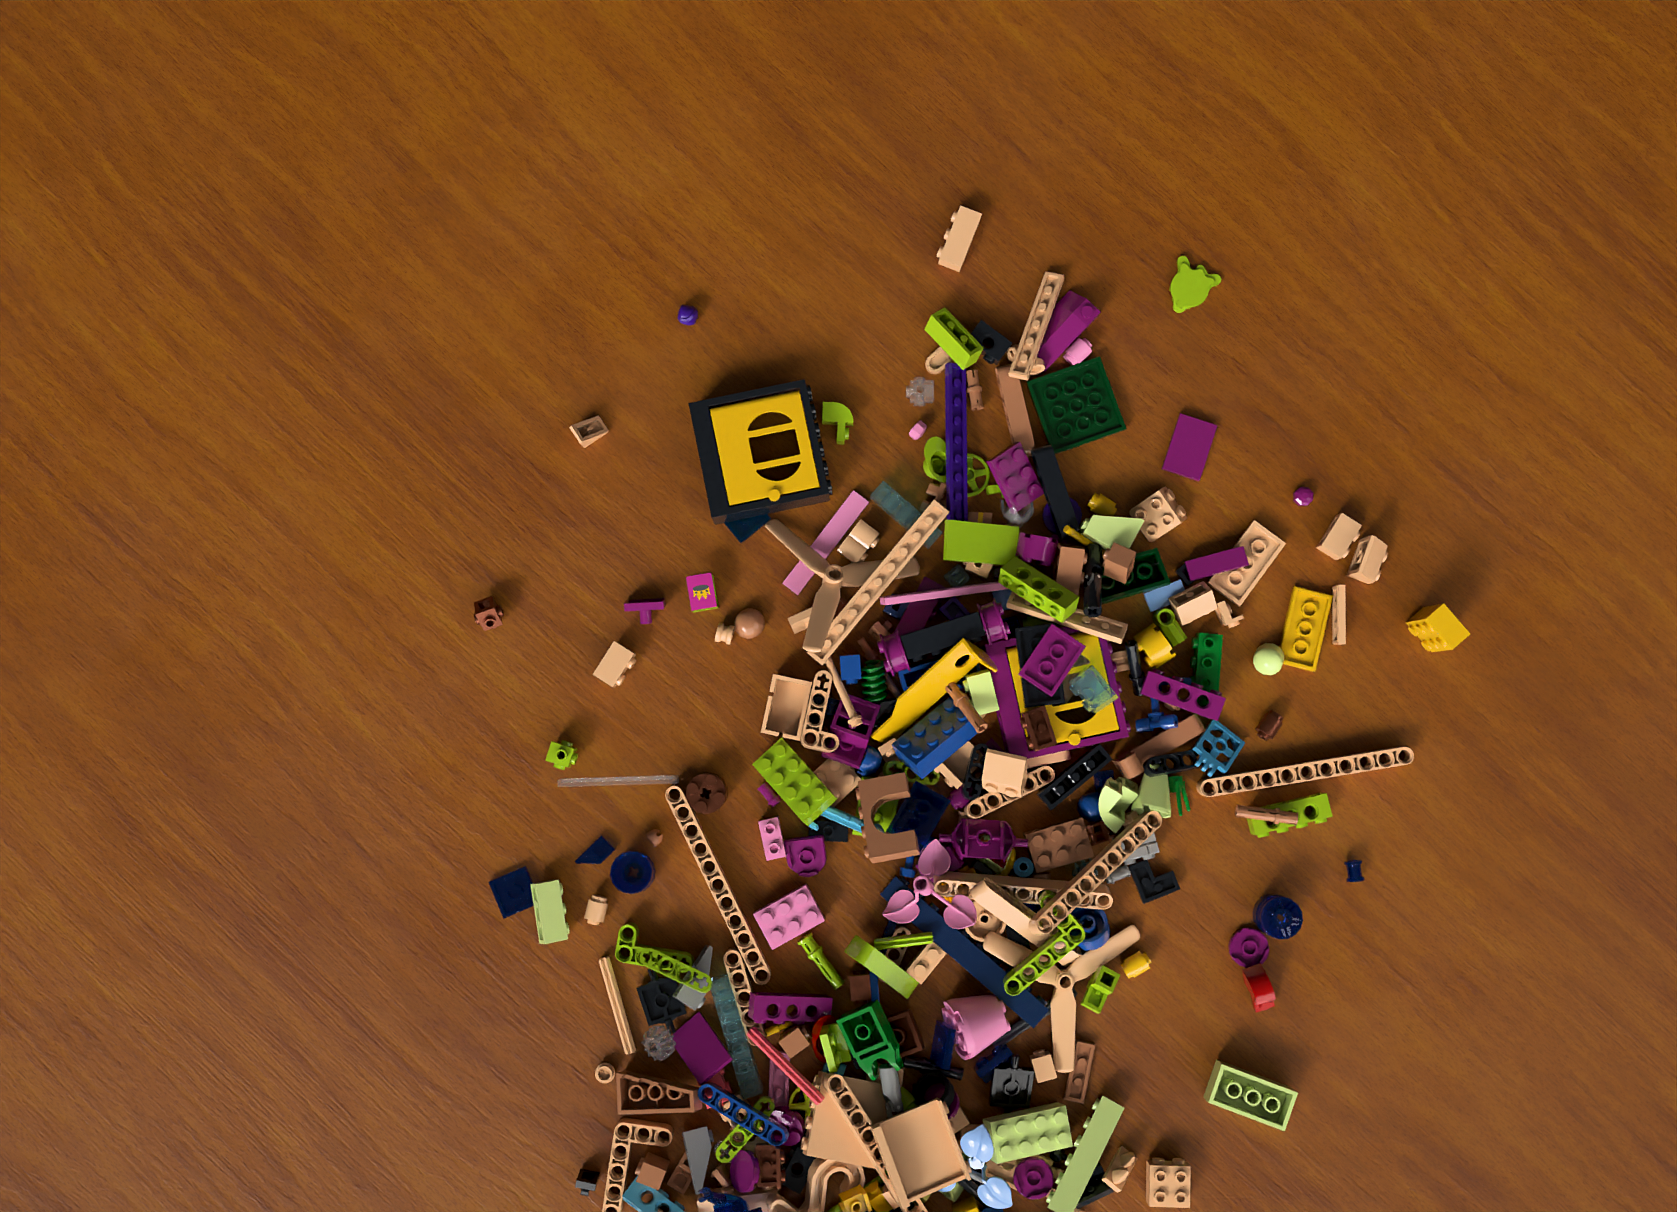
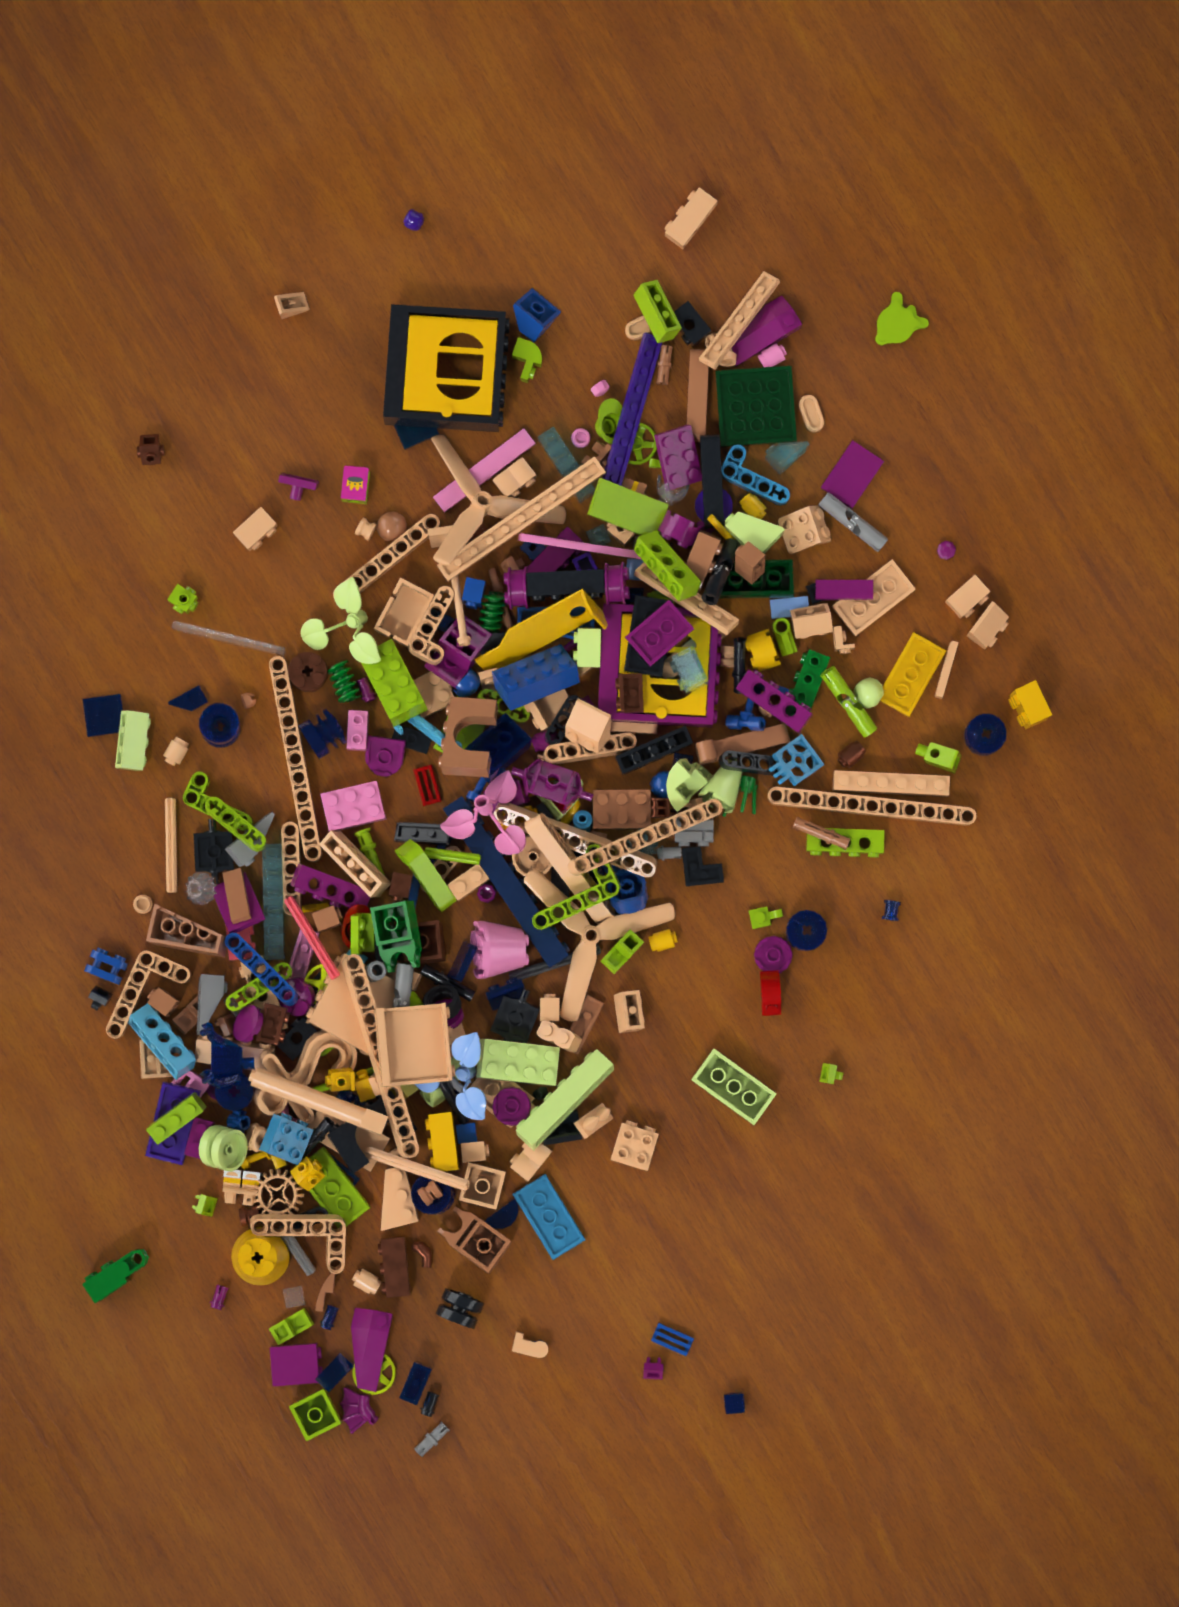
camera: 15 degrees right, 0 degrees up
clear brick [906,377,934,406] -> none
nougat pin [945,682,988,733] -> none
none -> blue brick [84,948,128,985]
none -> nougat tile [222,868,251,924]
none -> clear blue wheel [298,709,347,760]
none -> yellowish green plant [301,577,381,664]
none -> light nougat brick [319,830,391,897]
none -> green piece [327,660,362,703]
none -> light nougat beam [333,514,440,597]
none -> light grey brick [365,961,386,982]
none -> black tile [394,822,451,845]
none -> red tile [413,764,442,807]
none -> magenta tile [477,884,496,903]
none -> blue slope [513,288,561,342]
none -> light nougat brick [536,1021,582,1052]
none -> bright pink tile [571,428,590,448]
none -> light nougat brick [614,990,645,1033]
none -> dark azure beam [721,445,790,506]
none -> lime plate [748,906,783,929]
none -> clear light blue slope [765,441,810,475]
none -> light nougat tile [799,395,824,433]
none -> light grey piece [818,492,888,552]
none -> lime tile [819,1063,843,1084]
none -> lime piece [820,666,877,737]
none -> light nougat brick [832,770,950,797]
none -> lime torso [915,742,961,774]
none -> clear blue wheel [964,713,1007,756]

